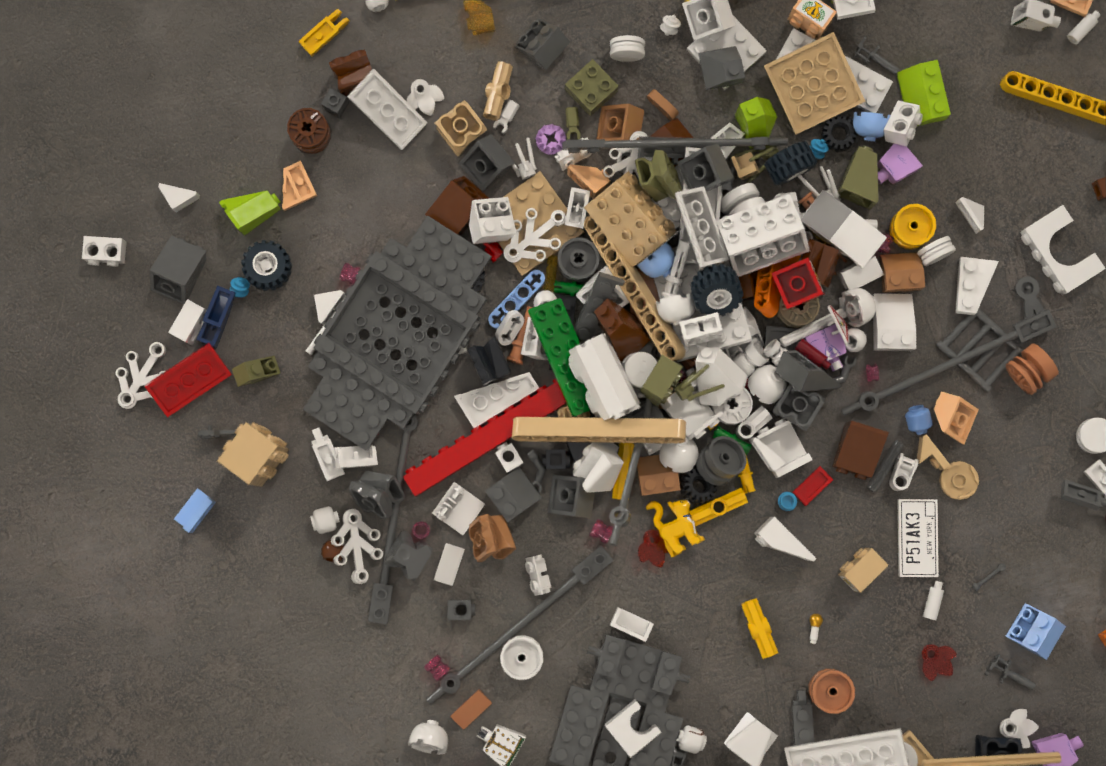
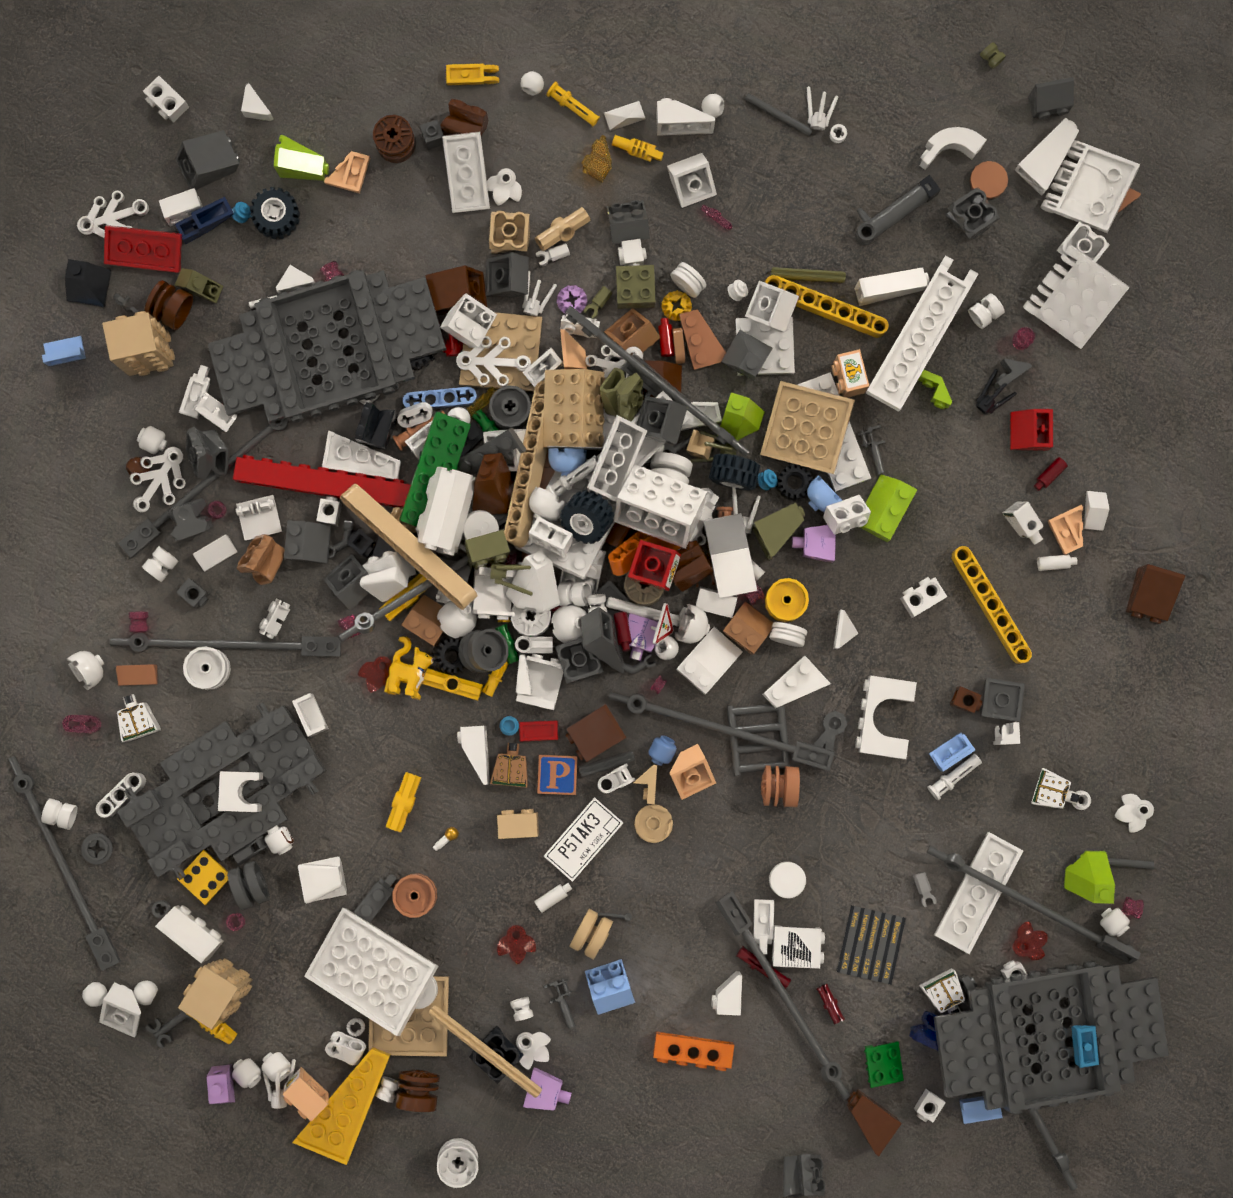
camera: 40 degrees right, 0 degrees up
none -> black slope [65,259,111,307]
none -> white wheel [142,546,179,582]
none -> reddish brown wheel [144,280,193,330]
none -> medium nougat torso [490,743,528,788]
none -> white wheel [510,997,534,1021]
none -> tile [537,755,578,795]
none -> tan wheel [569,909,613,960]
none -> white brick [618,239,647,266]
none -> red cylinder [658,318,675,357]
none -> yellow gear [662,290,692,321]
none -> nougat wing [679,309,726,370]
none -> white brick [900,577,947,618]

